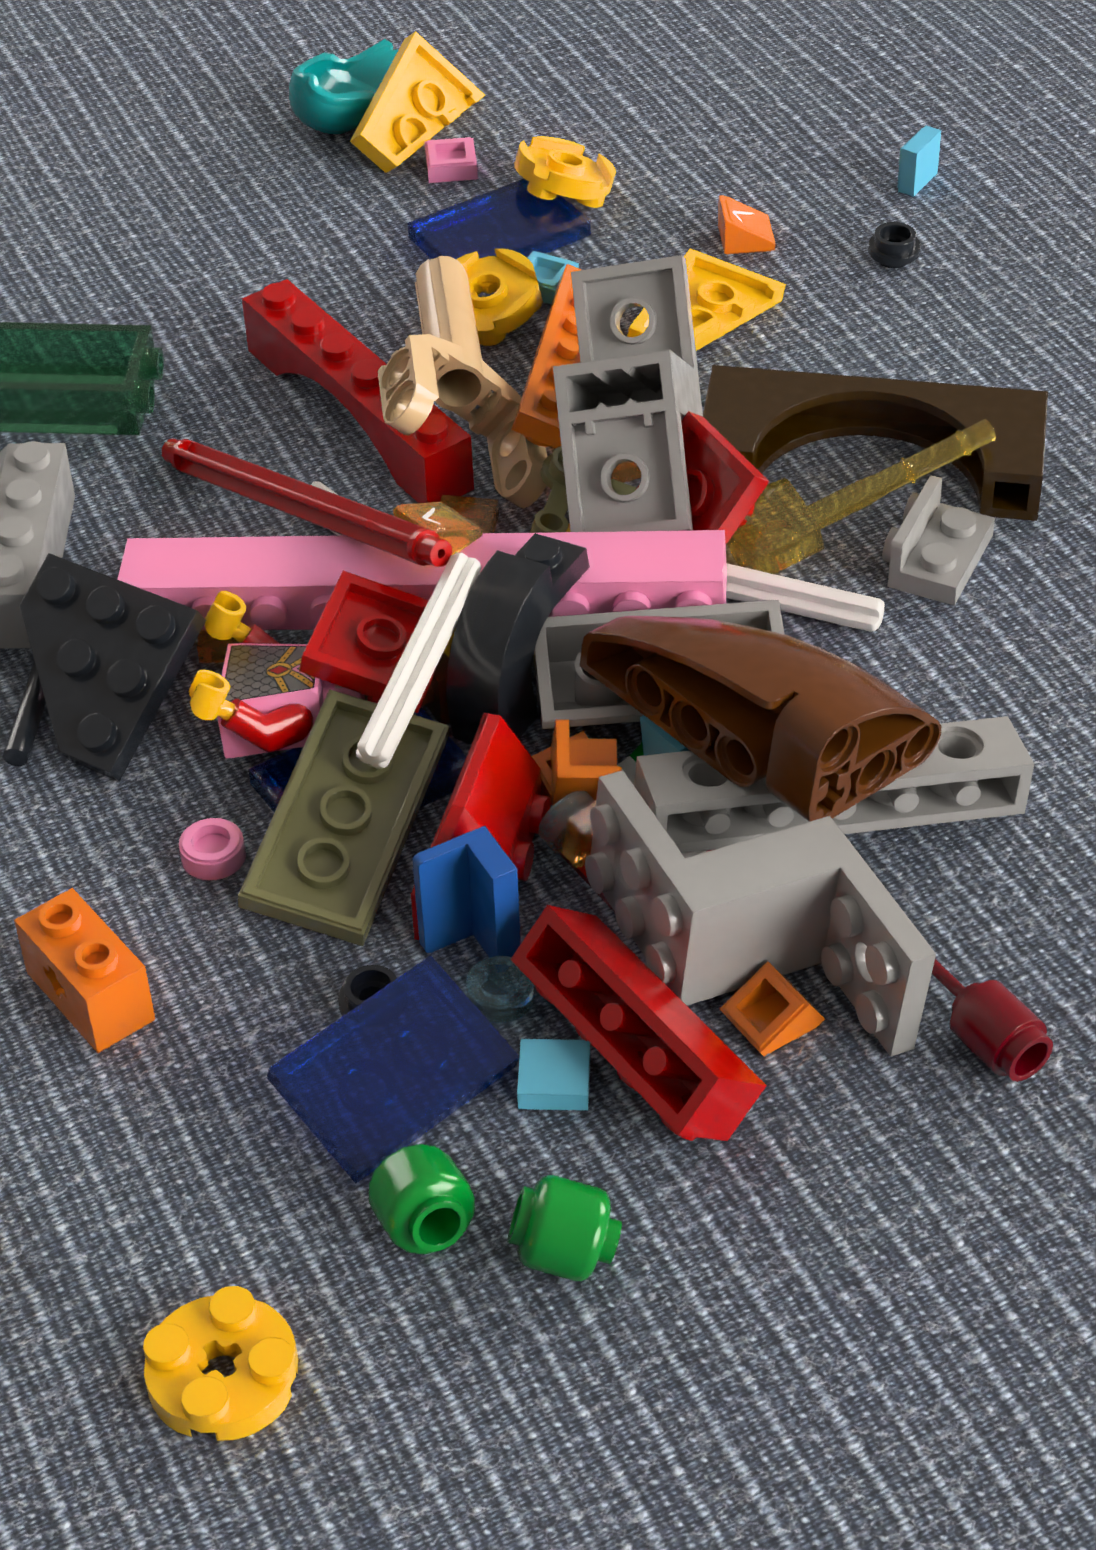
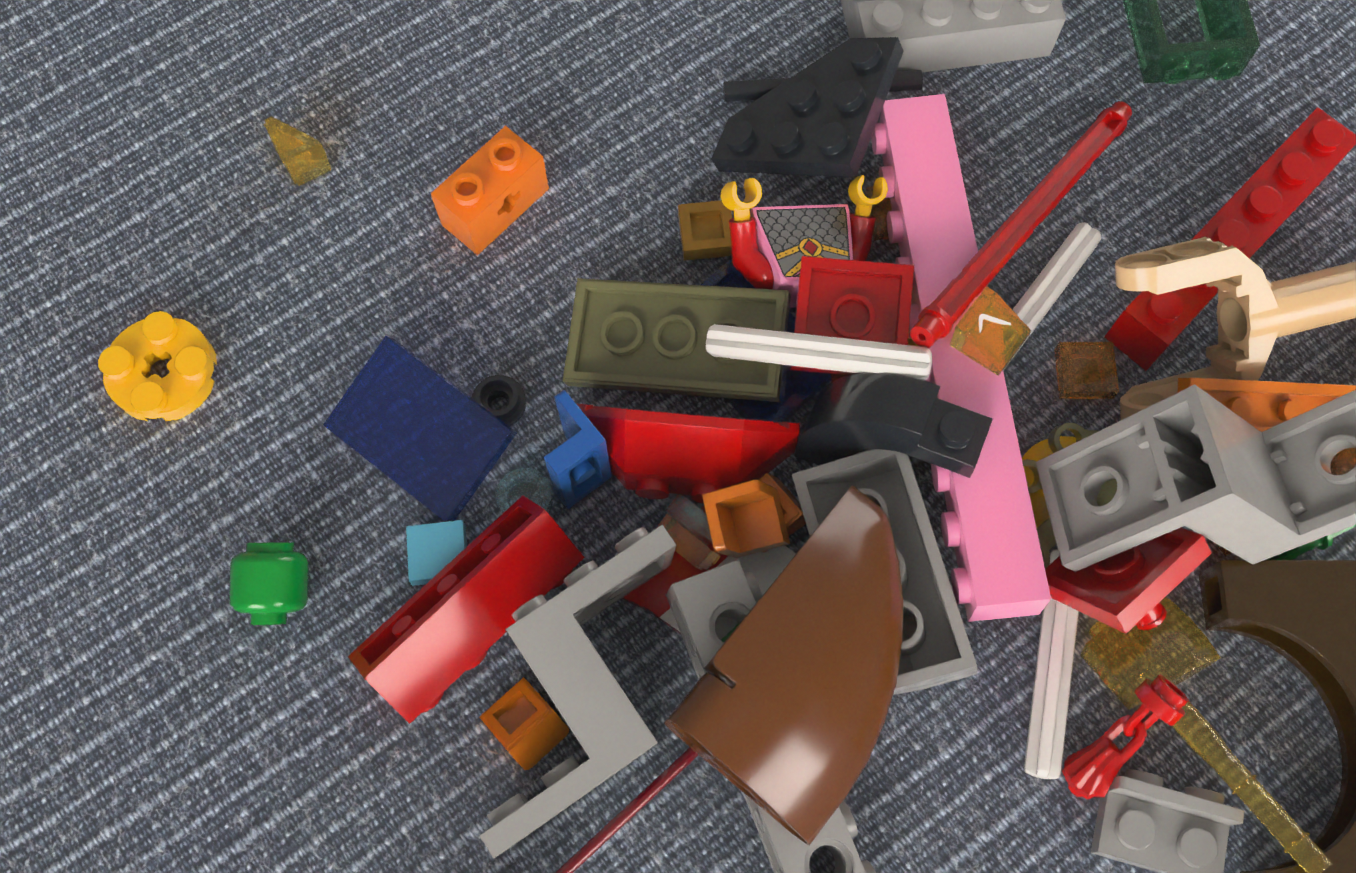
camera: 80 degrees right, 25 degrees up
bright pink tile [179,818,246,881] -> none
green head [368,1144,475,1255] -> none
none -> pearl gold plate [678,200,732,261]
none -> red piece [1062,674,1189,800]

